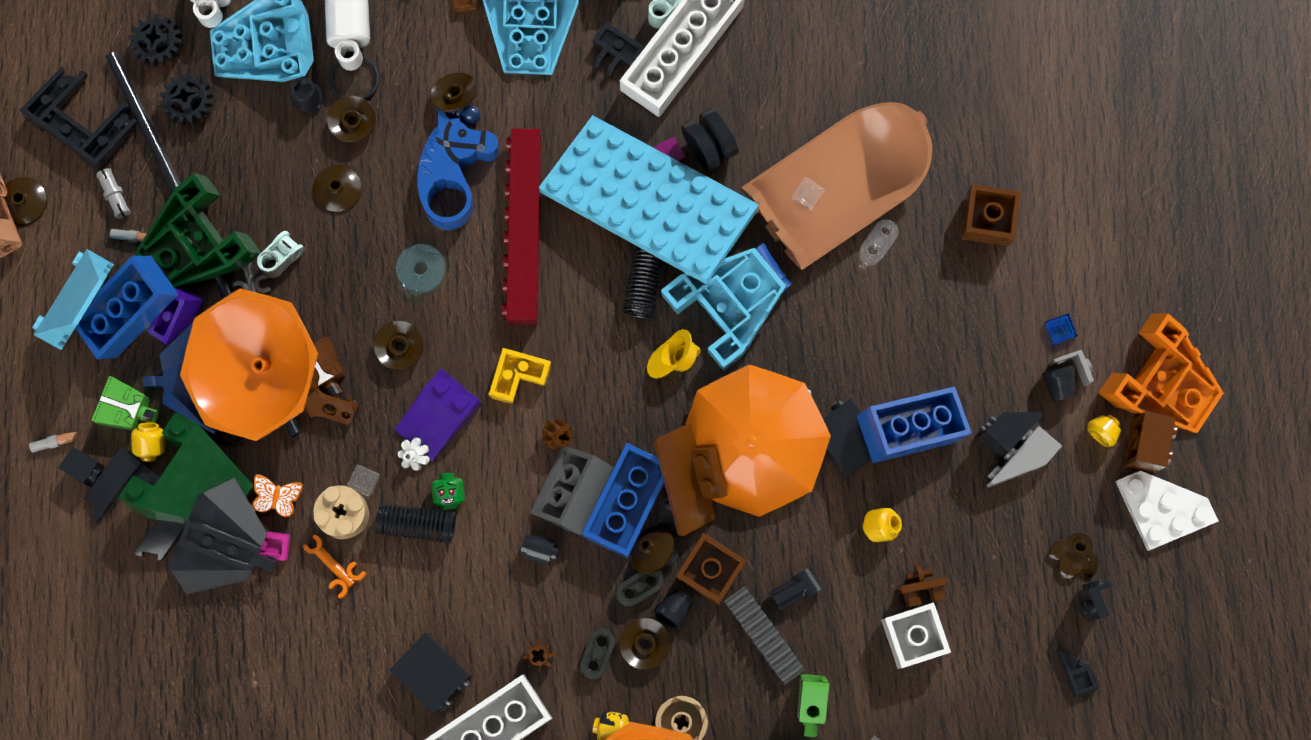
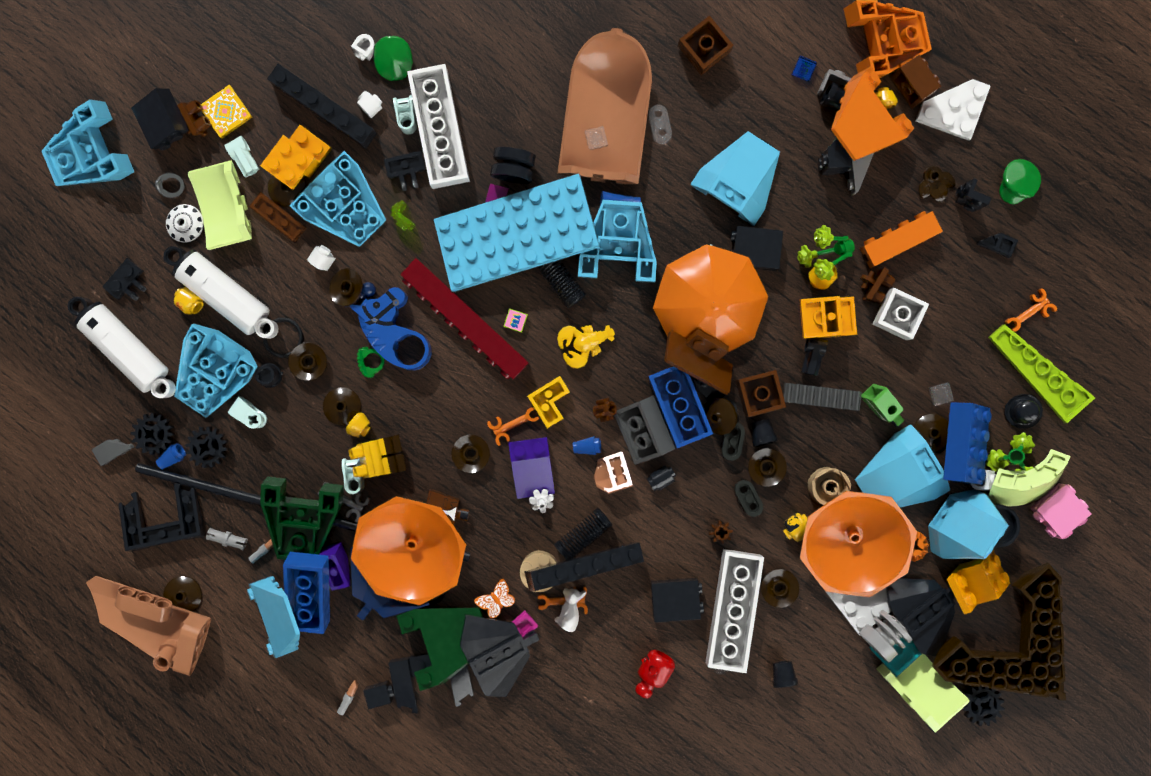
camera: 50 degrees left, 10 degrees up
bright green torso [91,376,159,430] -> none
yellow head [131,423,165,462] -> none
reddish brown piece [305,387,359,425] -> none
clear tile [347,464,381,497] -> none
clear light blue tile [396,244,446,293] -> none
green head [431,473,465,510] -> none
yellow piece [647,329,701,379] -> none
blue brick [857,387,972,463] -> none
none -> dark grey slope [92,439,134,466]
none -> blue cone [156,443,186,469]
none -> light aqua piece [228,396,267,428]
none -> white plate [307,245,336,271]
none -> yellow cone [346,413,371,438]
none -> yellow hips [348,434,406,479]
none -> green piece [357,347,385,378]
none -> clear neon green bracket [390,200,416,231]
none -> orange bar [487,407,539,446]
none -> tile [503,308,528,333]
none -> black brick [524,543,644,591]
none -> white animal [554,588,586,632]
none -> yellow animal [557,325,615,369]
none -> blue cone [573,436,601,455]
none -> nougat slope [594,452,633,494]
none -> red piece [635,650,675,699]
none -> medium azure wedge [690,131,780,226]
none -> lime plant [797,225,855,280]
none -> light orange bracket [799,296,857,339]
none -> orange wedge [831,66,914,161]
none -> orange brick [860,211,943,268]
none -> green piece [999,159,1041,204]

